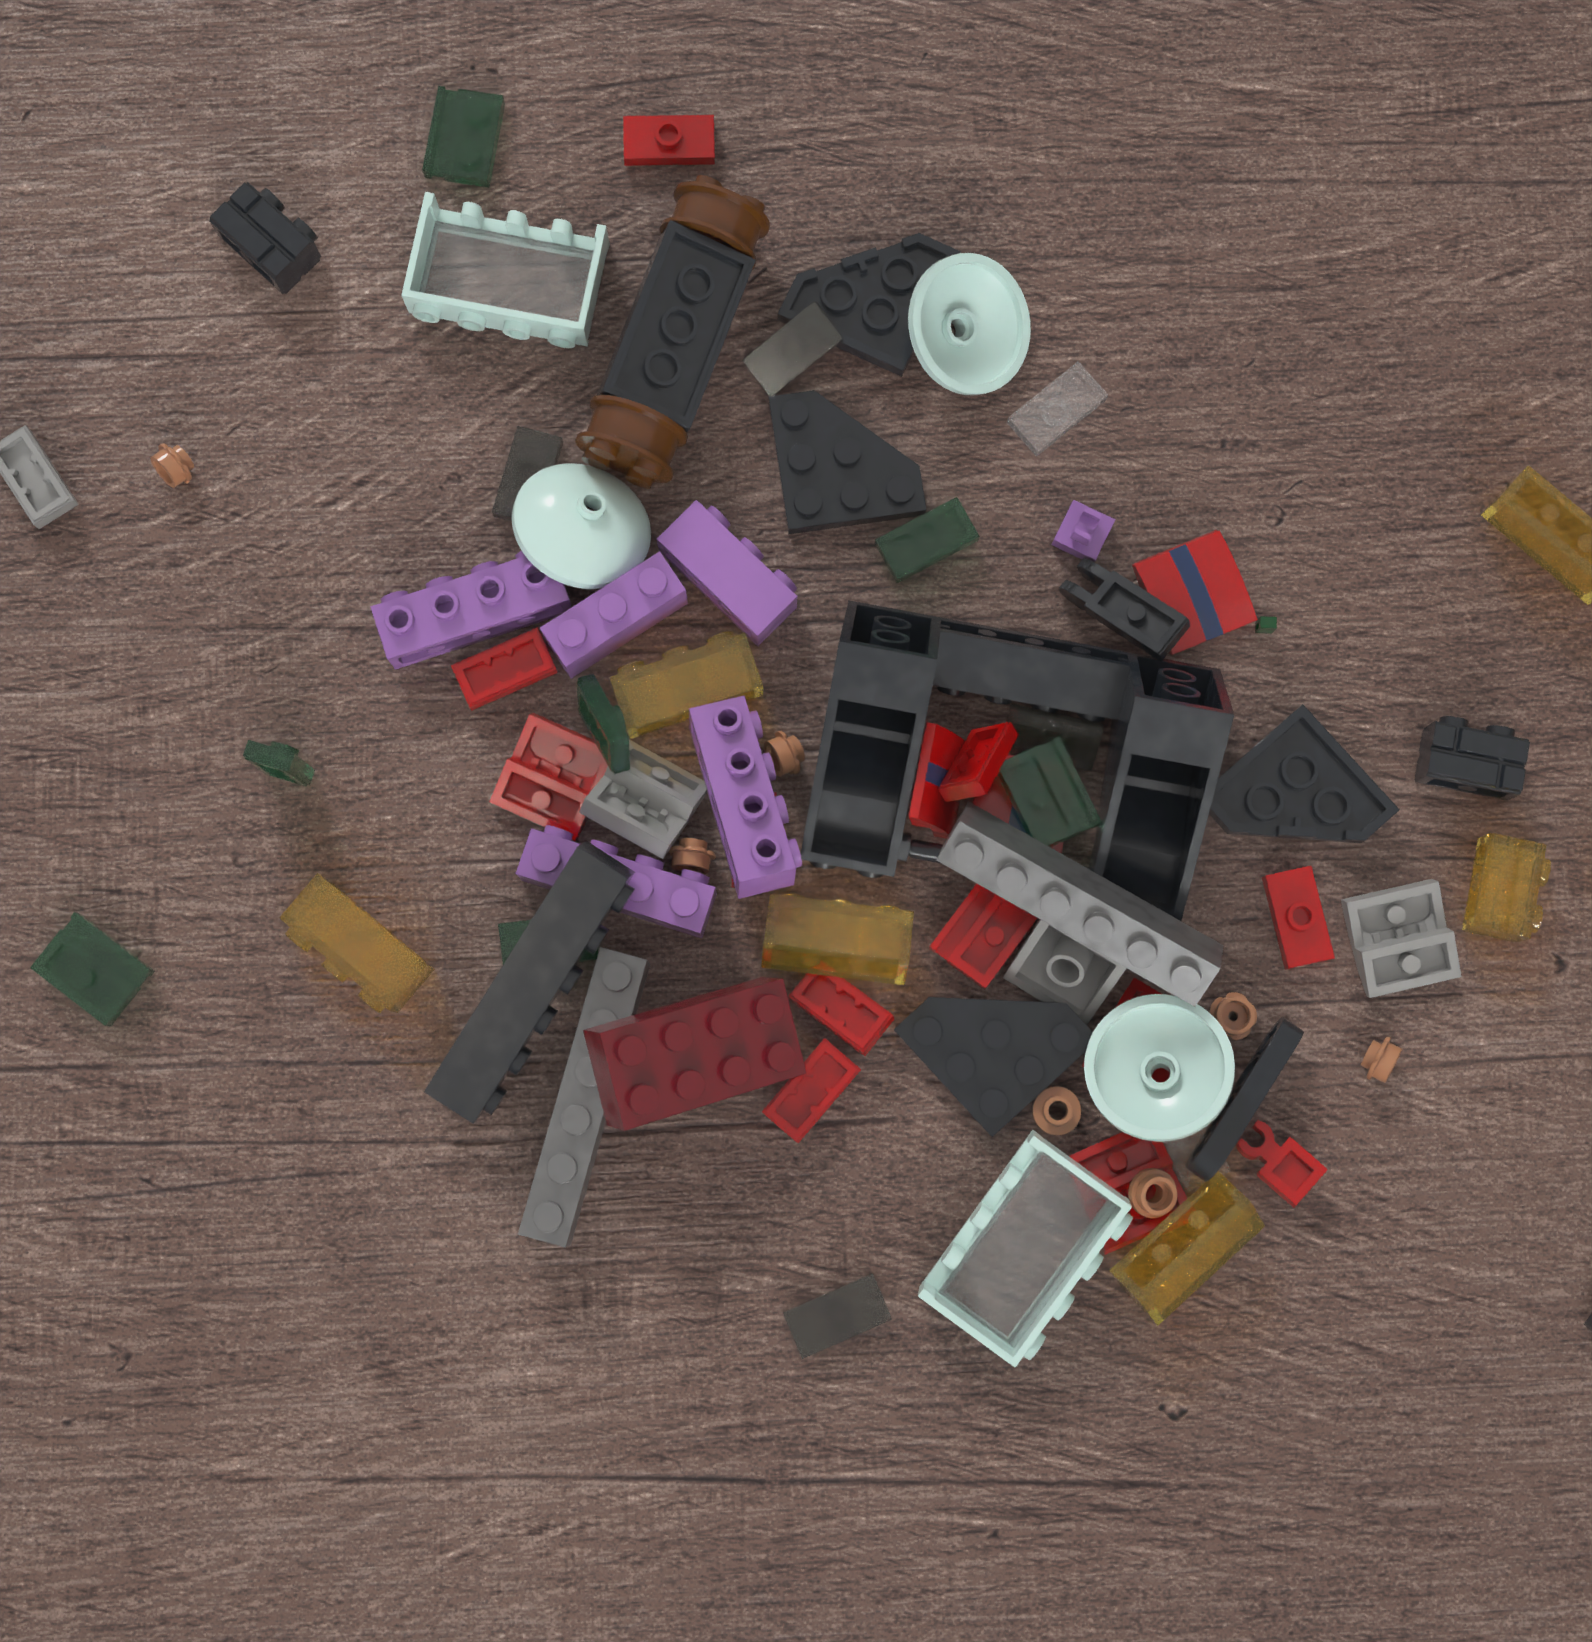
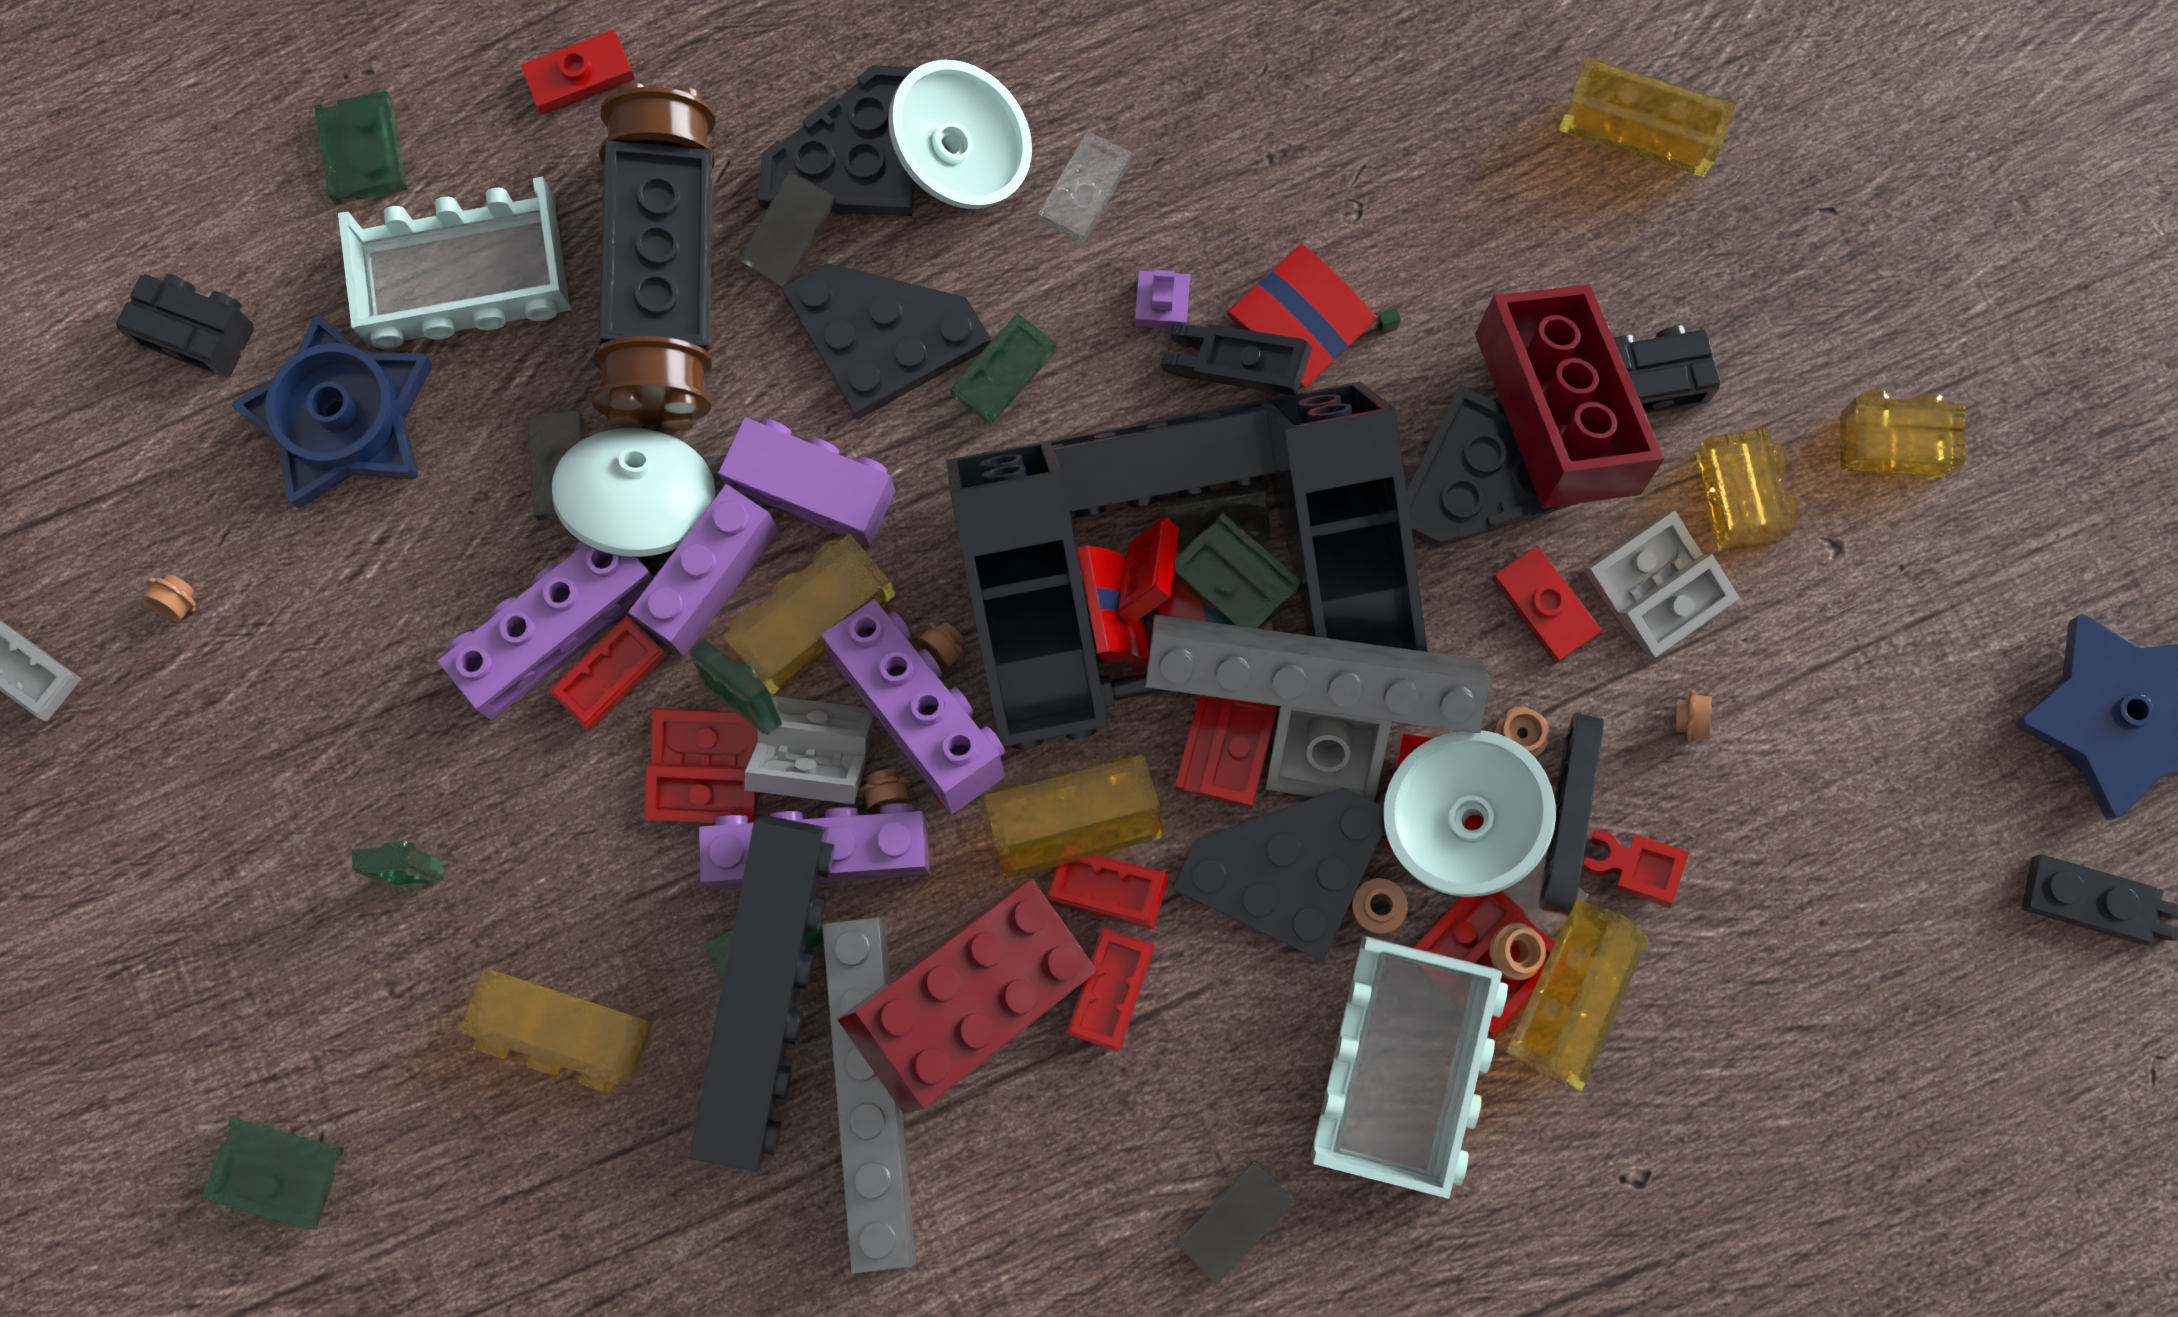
camera: 15 degrees left, 5 degrees down
none -> dark blue plate [232,315,433,508]
none -> dark red brick [1474,285,1665,508]

